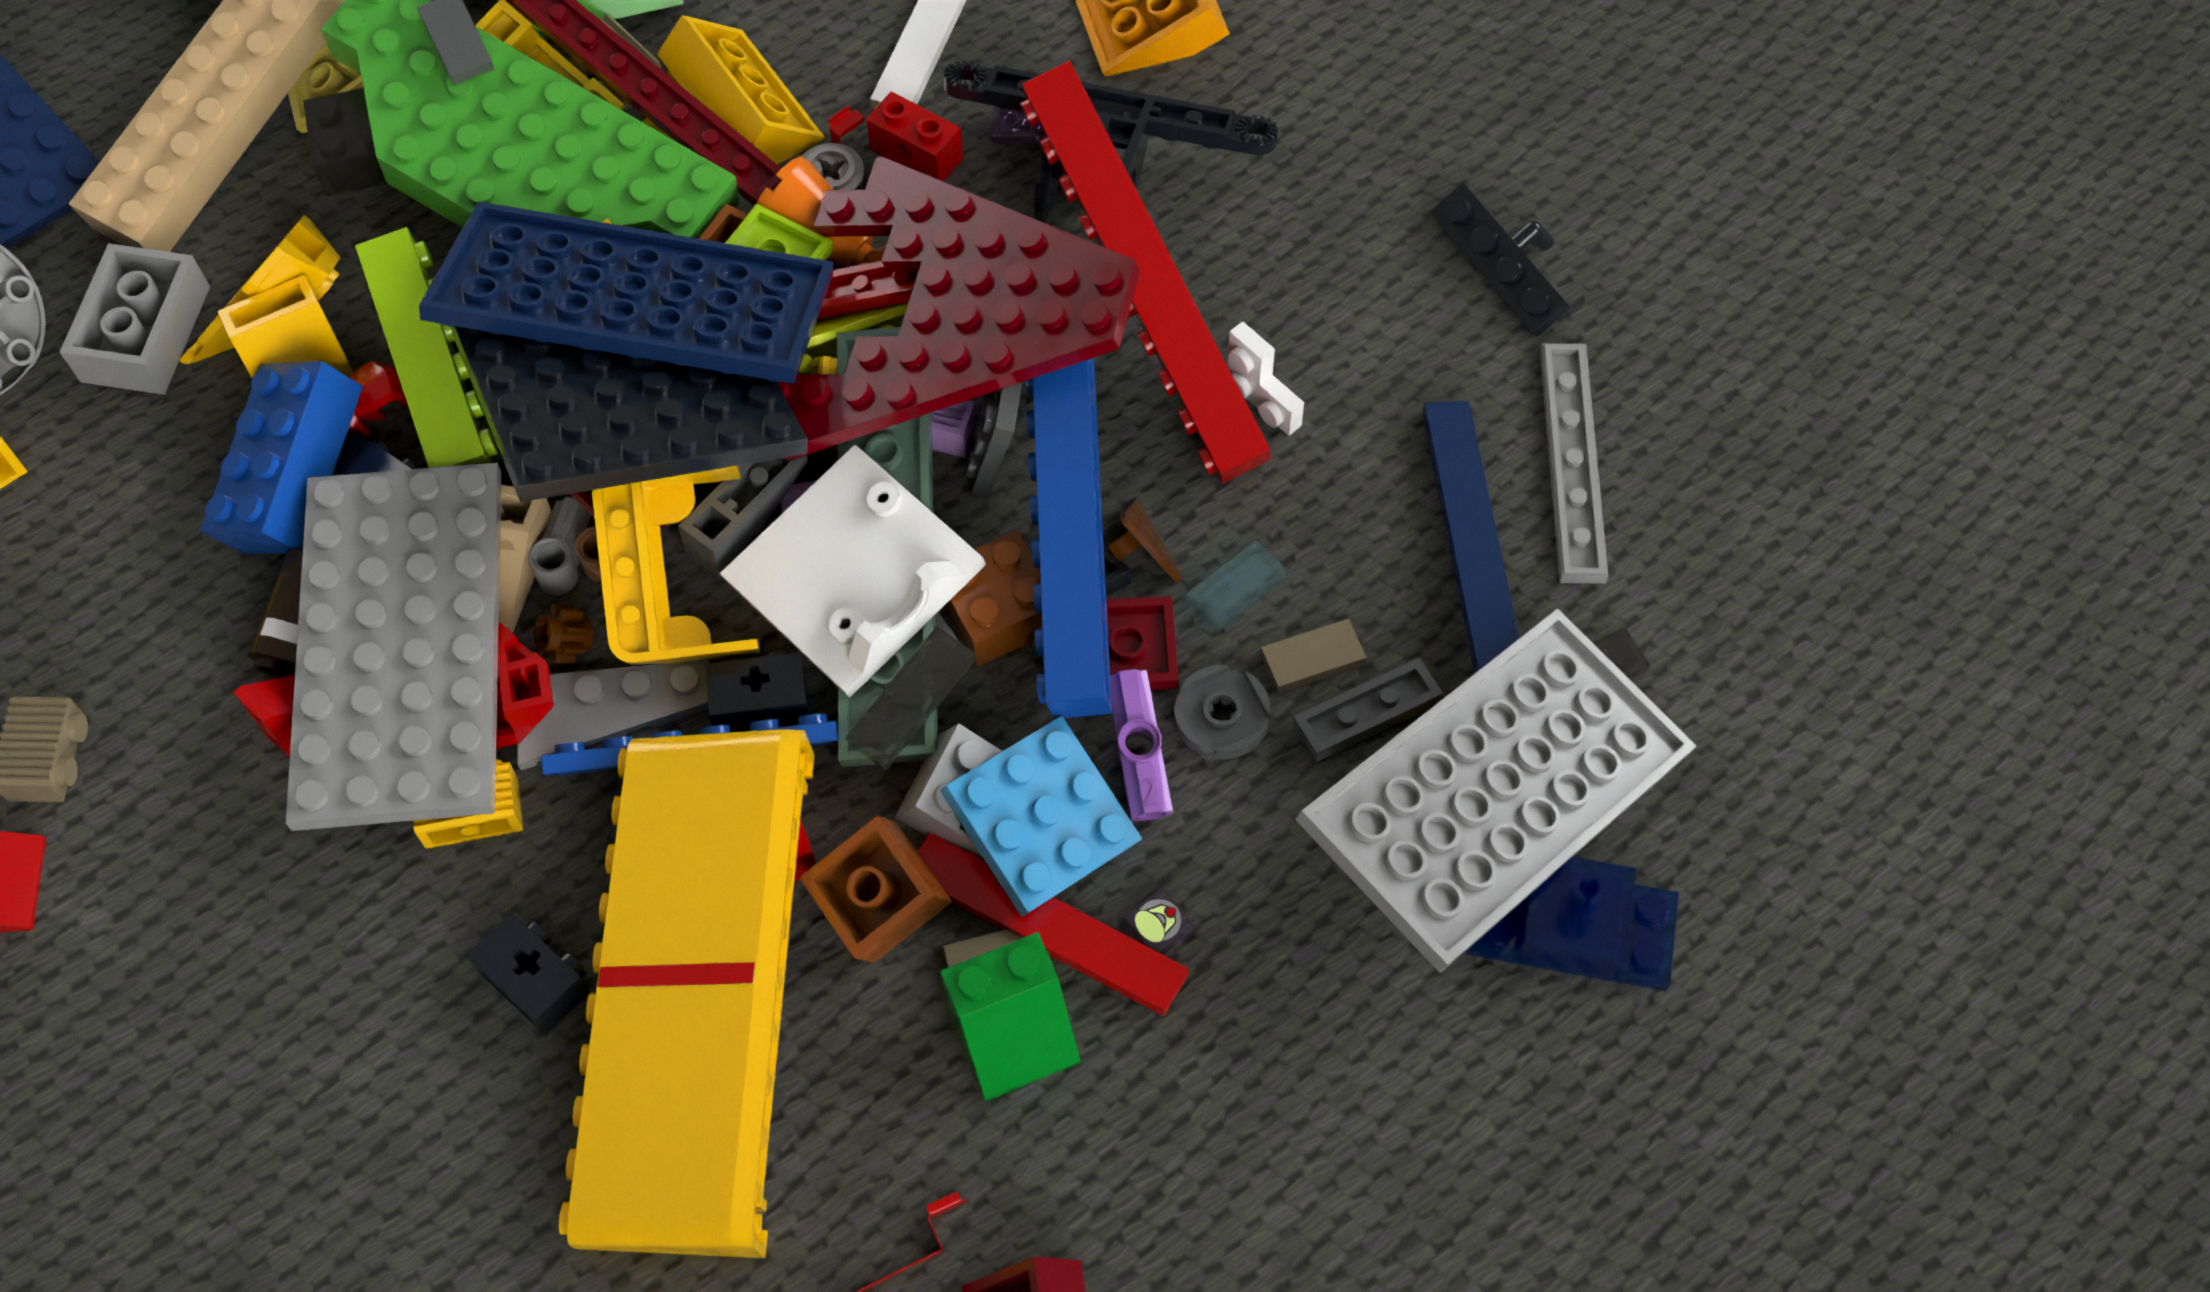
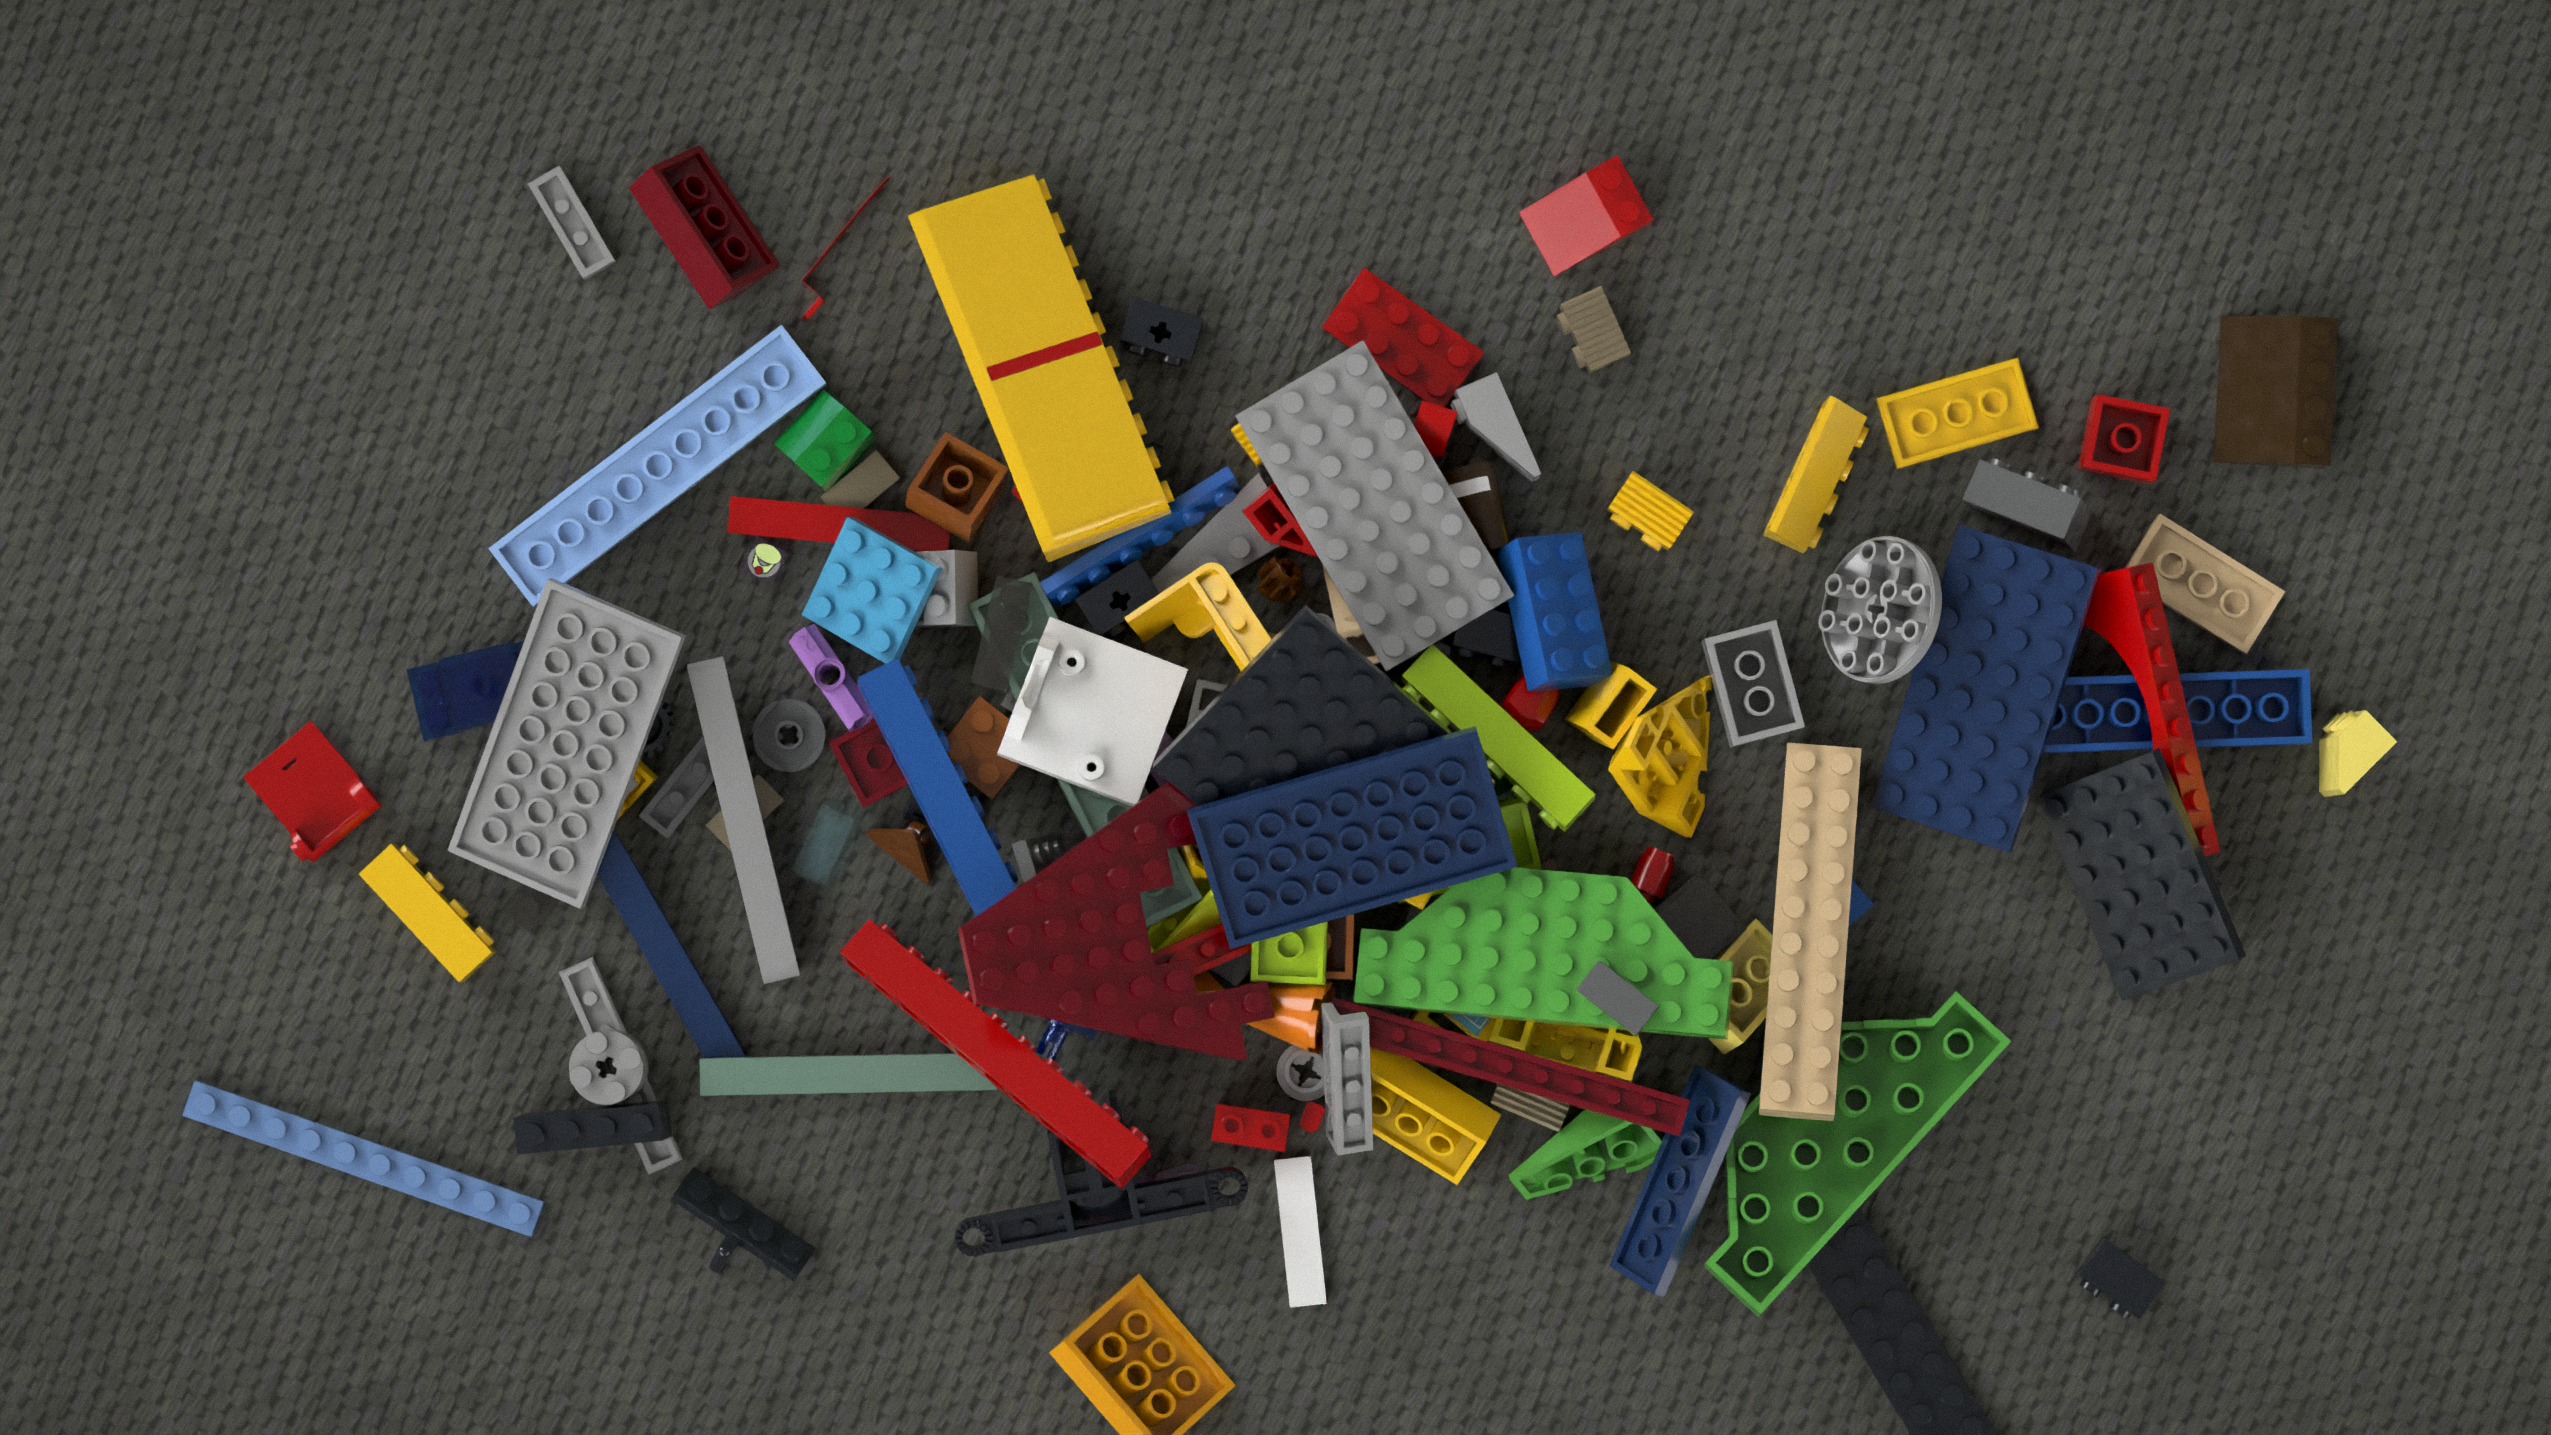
camera: 150 degrees right, 25 degrees up
white plate [1227,321,1304,436] -> none
none -> medium blue plate [182,1080,545,1237]
none -> red door [243,720,382,863]
none -> yellow brick [359,844,496,982]
none -> light blue plate [488,325,827,608]
none -> black brick [513,1100,672,1155]
none -> light grey brick [569,1030,649,1105]
none -> light grey beam [687,656,800,984]
none -> sand green tile [700,1053,997,1096]
none -> red plate [1321,268,1484,408]
none -> light grey fence [1321,1002,1373,1156]
none -> light grey slope [1450,372,1541,482]
none -> yellow brick [1607,471,1694,552]
none -> red brick [1630,846,1675,904]

